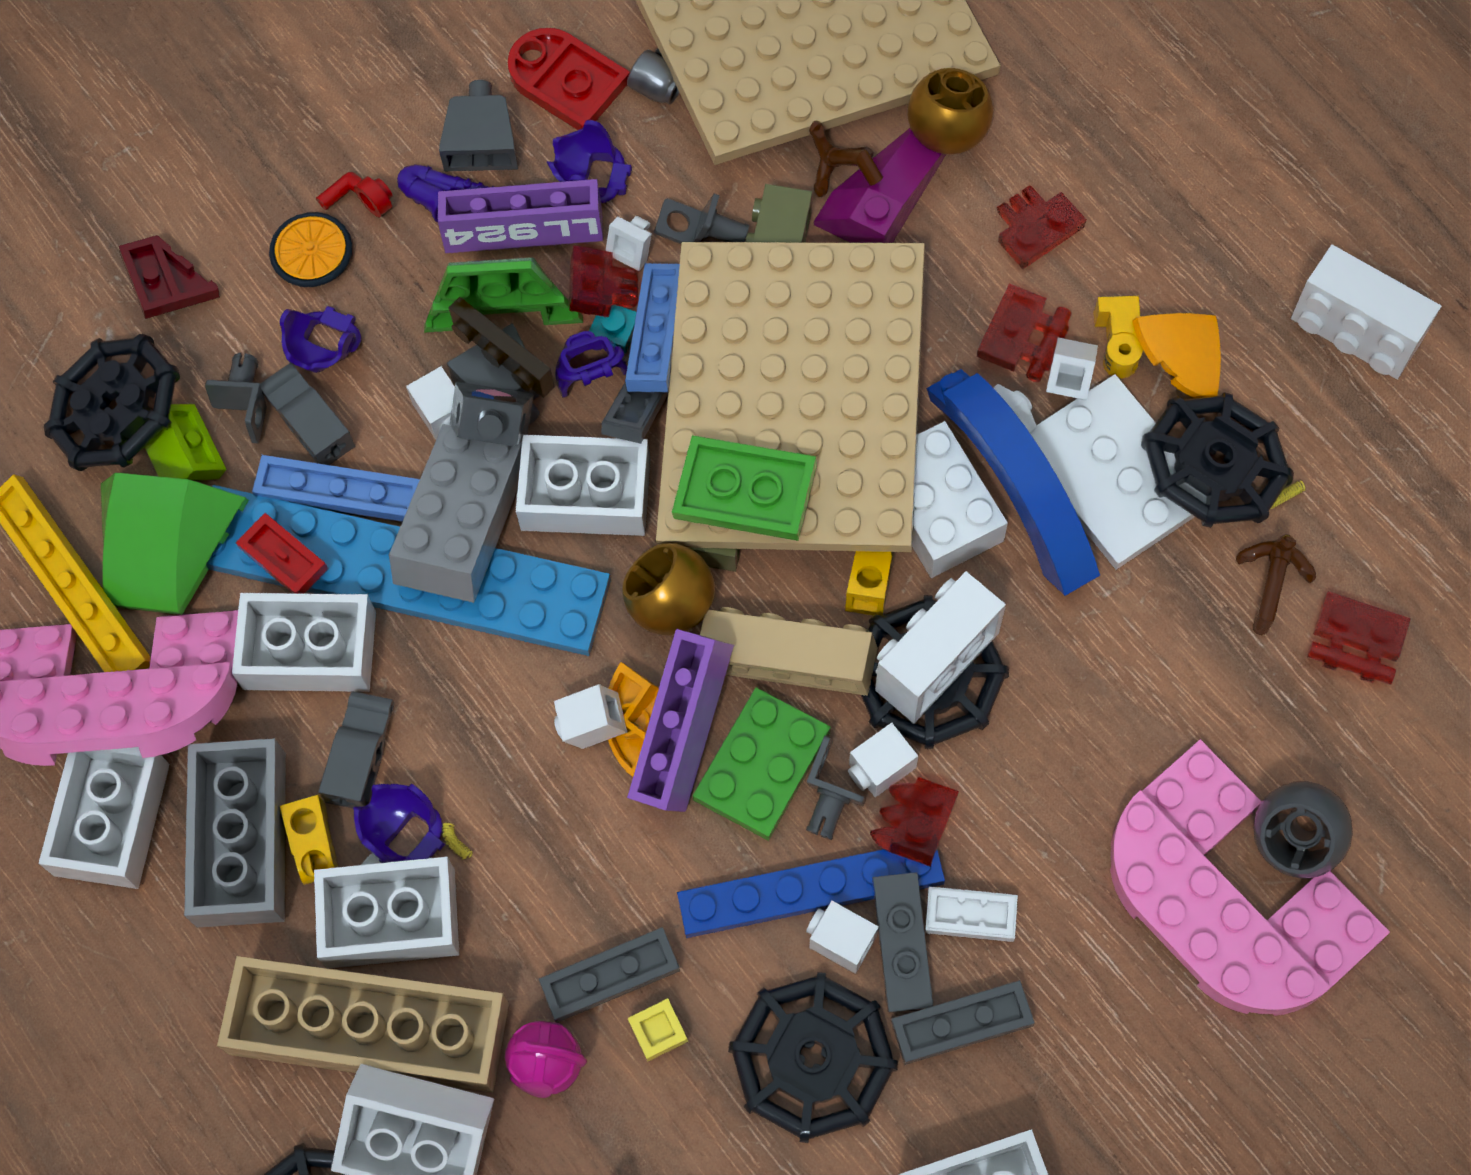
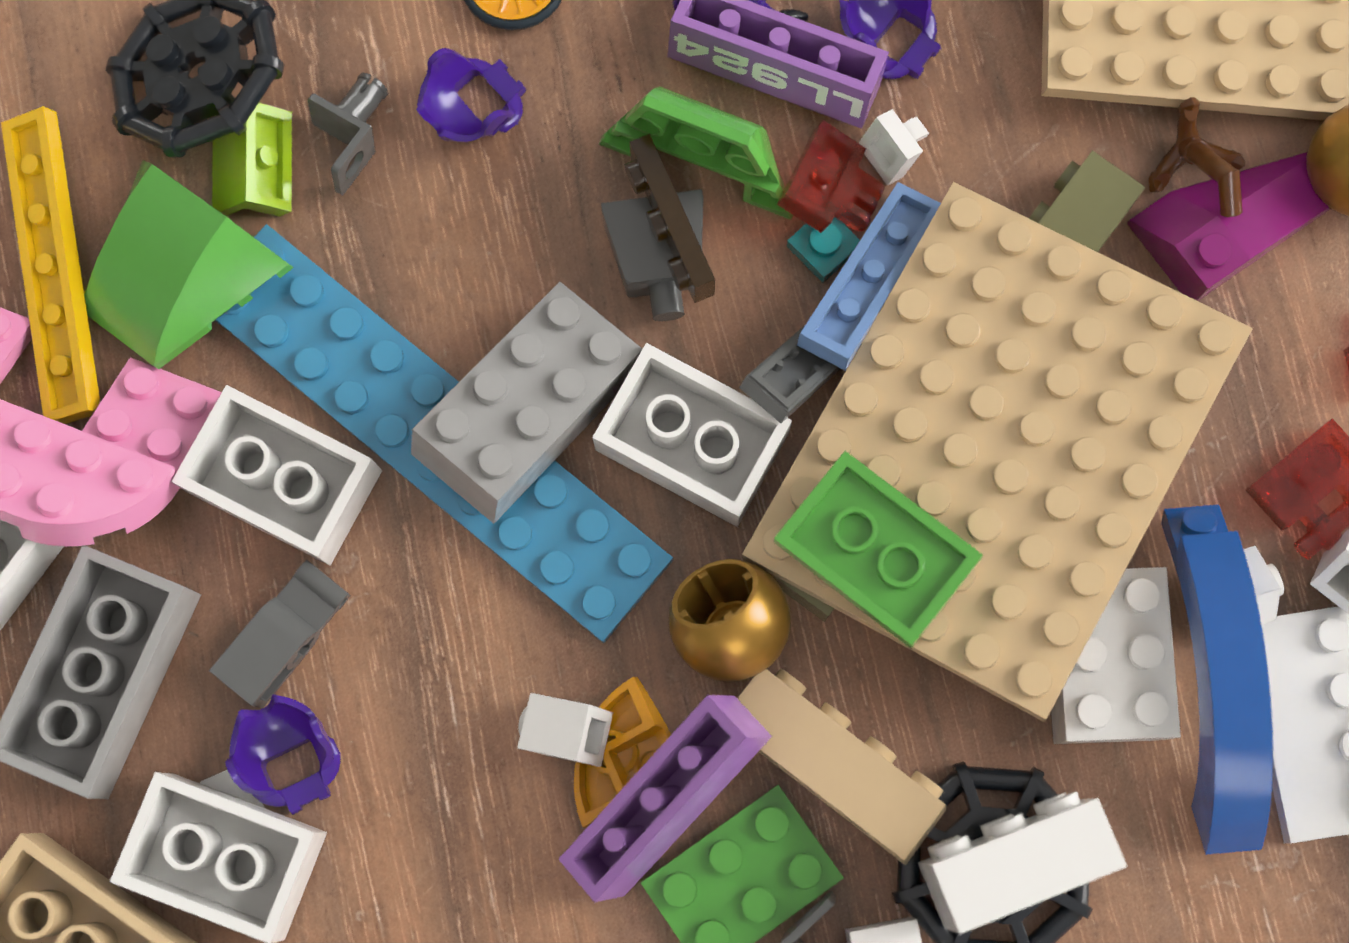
camera: 25 degrees right, 10 degrees up
red plate [236,513,328,594] -> none
medium blue plate [252,455,420,522] -> none
dark grey piece [260,363,356,465] -> none
yellow leg [280,795,338,885] -> none
white brick [406,366,455,440] -> none
light yellow leg [442,823,472,860] -> none
dark grey torso [450,382,534,446] -> none
dark purple helmet [555,331,627,398] -> none
dark grey bracket [654,193,749,244] -> none
yellow leg [845,551,892,615] -> none

